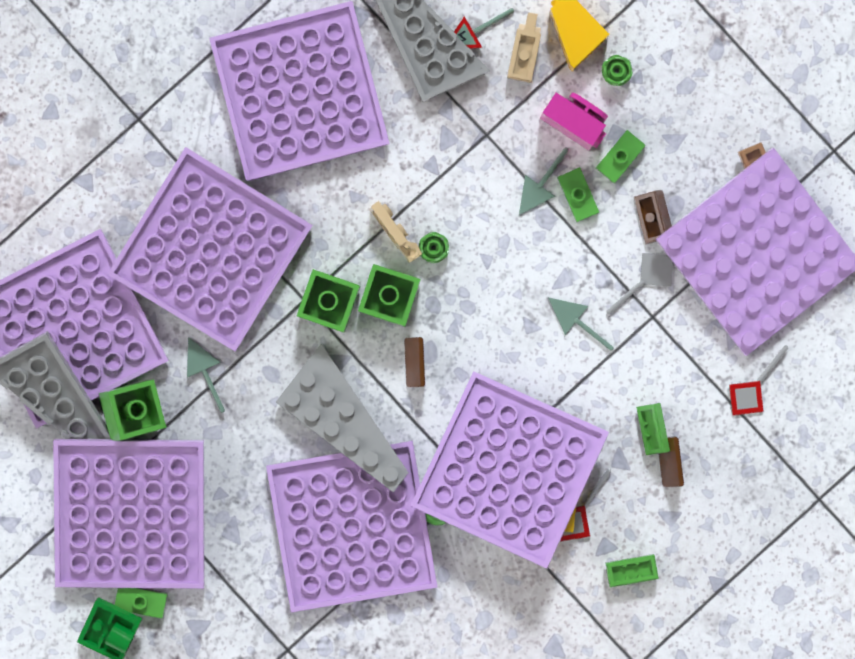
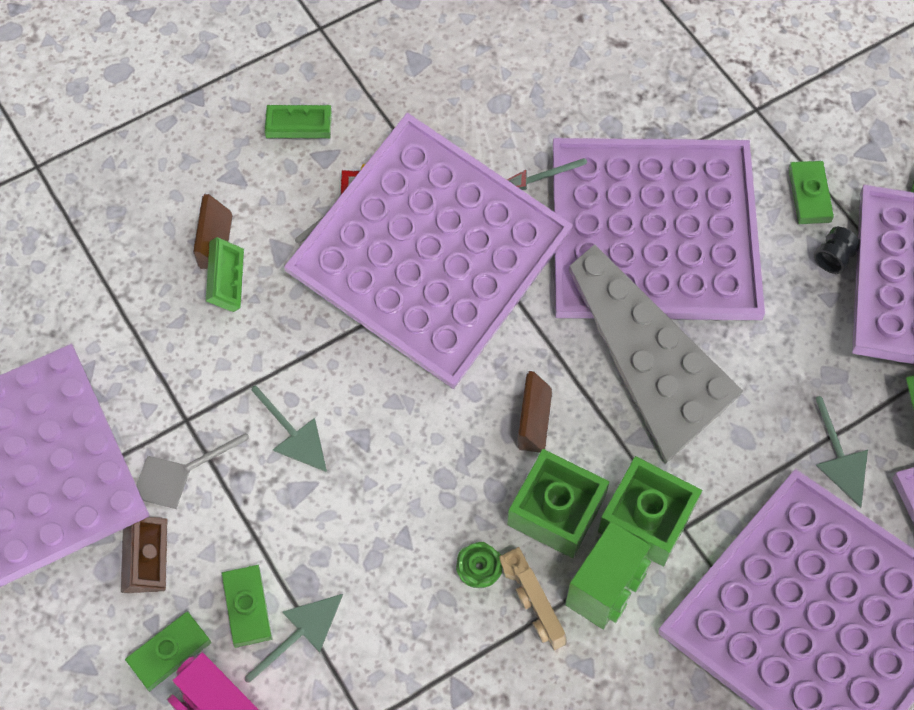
camera: 170 degrees left, 25 degrees down
piece [729,345,788,415] -> none
none -> sand green piece [507,158,587,190]
none -> bright green brick [565,521,652,630]
none -> bright green plate [788,161,834,224]
none -> black wheel [814,226,860,274]

